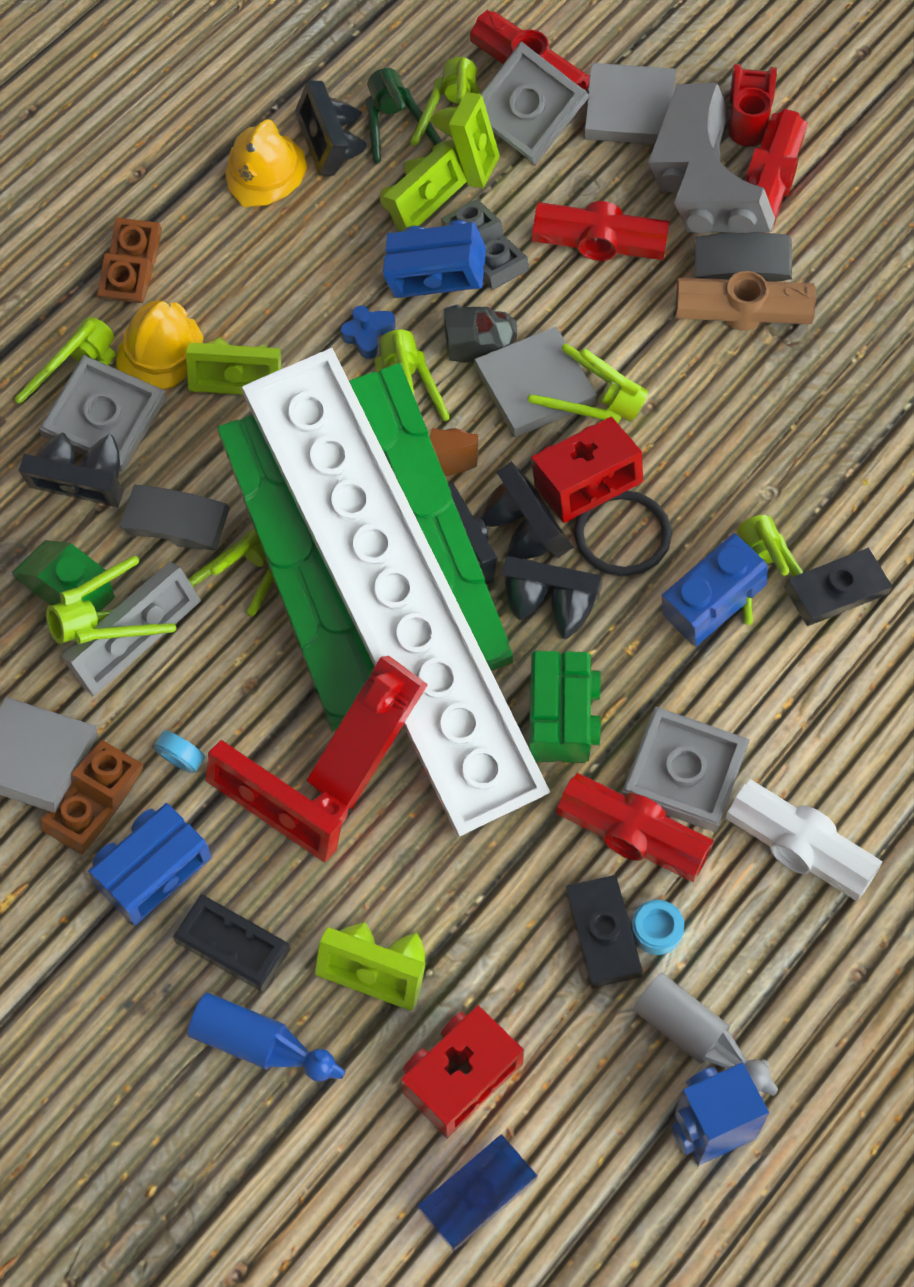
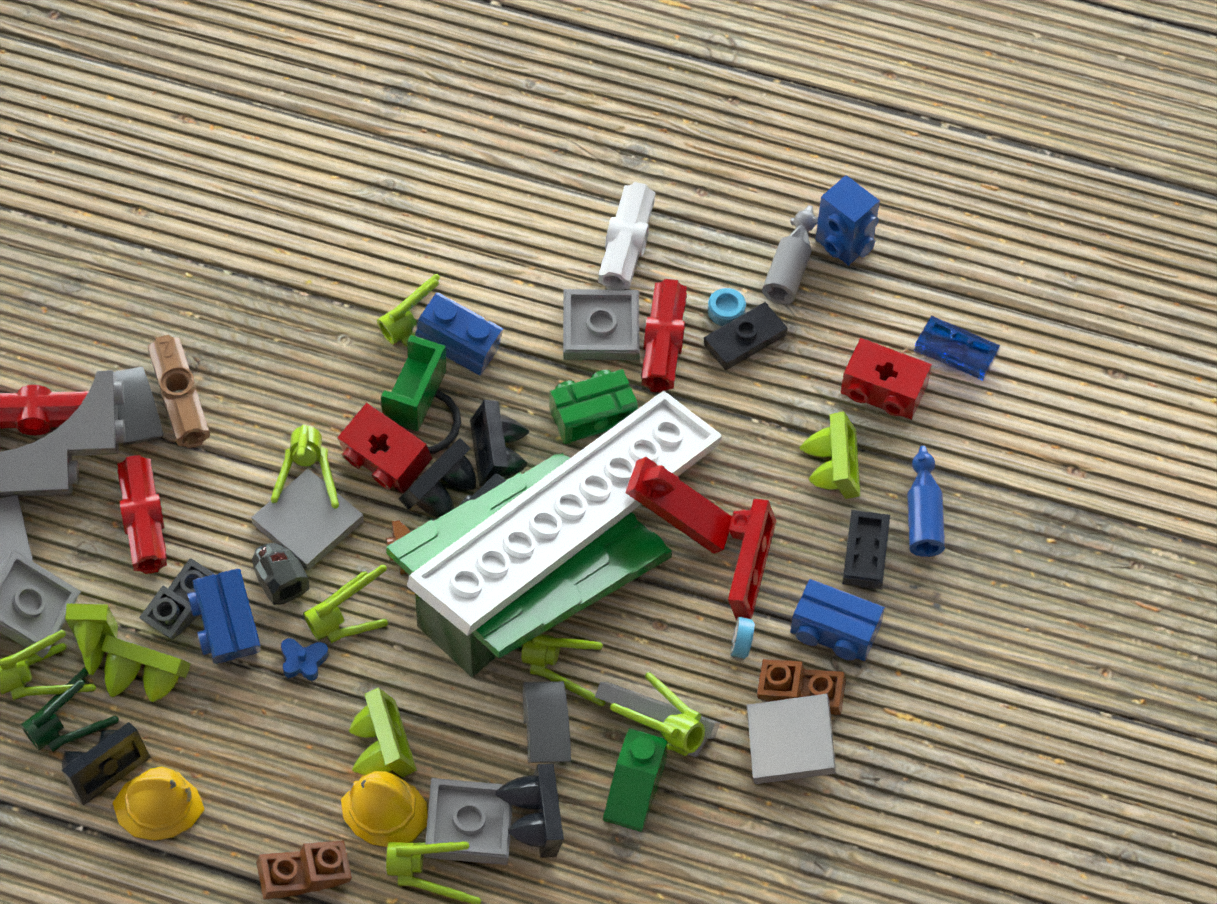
camera: 115 degrees left, 5 degrees down
black plate [784,547,893,627] -> none
none -> green panel [381,335,447,432]

